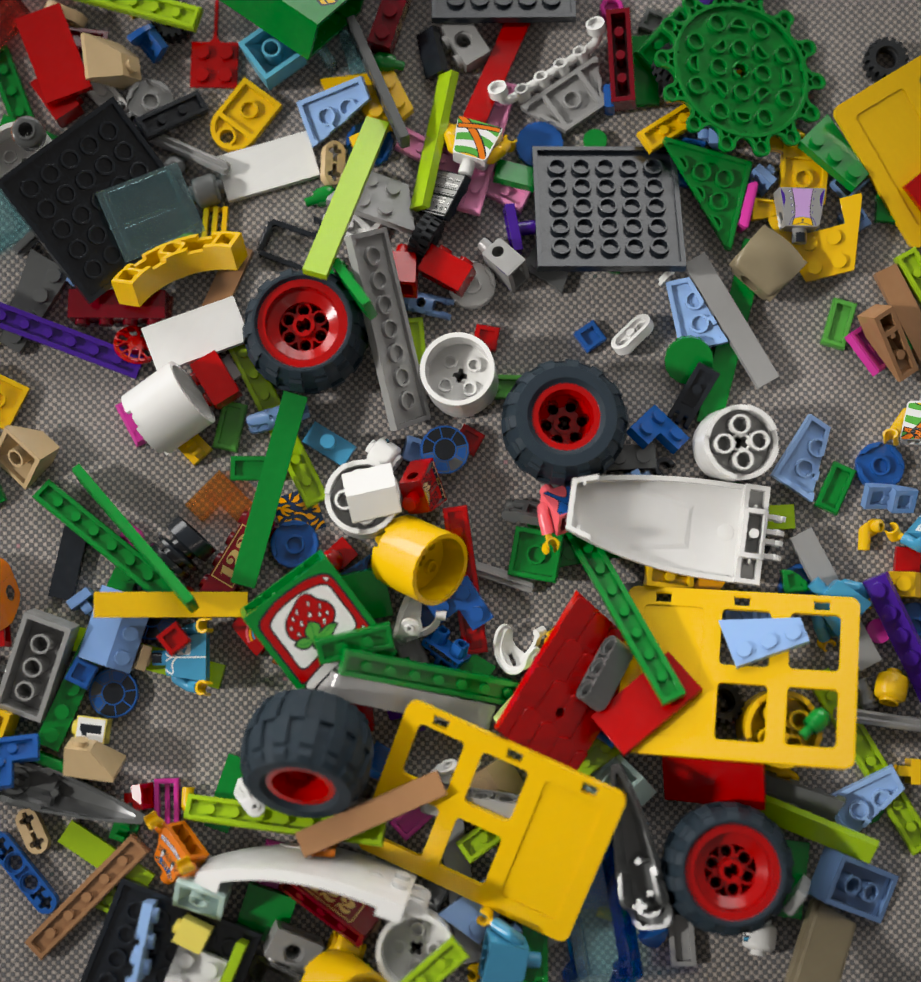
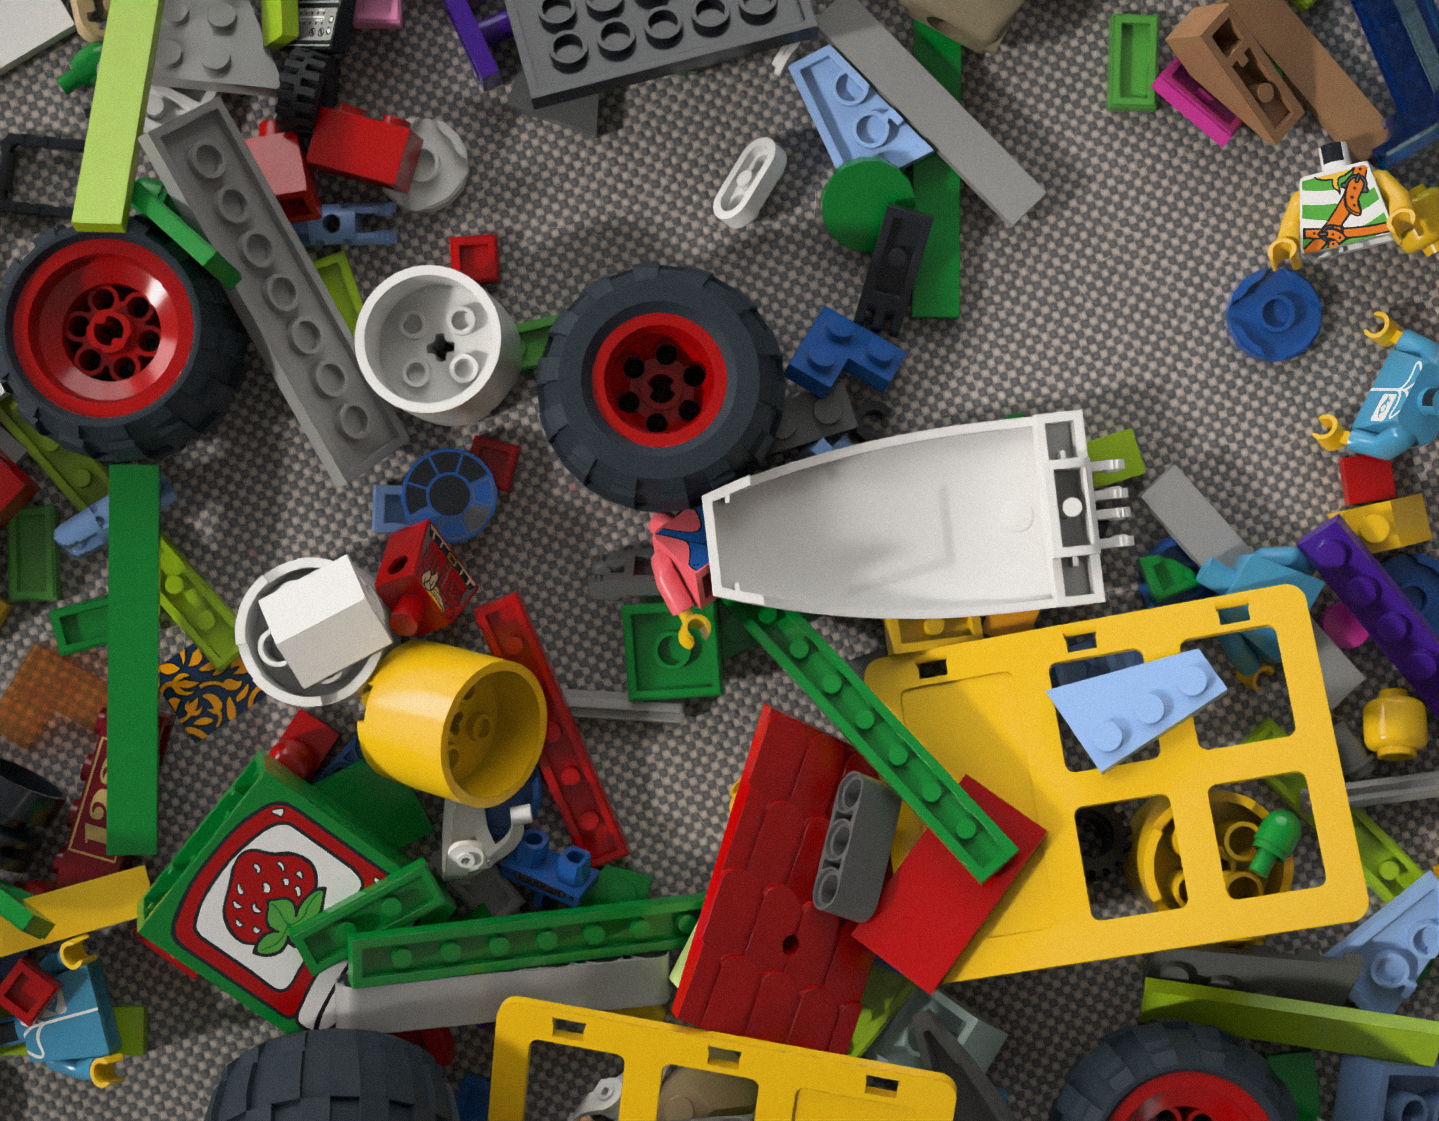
camera: 20 degrees left, 5 degrees up
blue tile [270,520,320,569] -> none
dark azure tile [302,421,357,466] -> none
white head [365,437,403,472] -> none
blue plate [427,575,494,631] -> none
light grey torso [477,237,530,293] -> none
white helmet [493,624,547,679] -> none
blue tile [573,320,607,354] -> none
red tile [662,756,767,810] -> none
white brick [692,405,779,482] -> none
light blue wing [770,414,831,502] -> none
green tile [813,461,856,516] -> none
yellow arm [858,518,885,551] -> none
medium blue slope [860,483,919,513] -> none

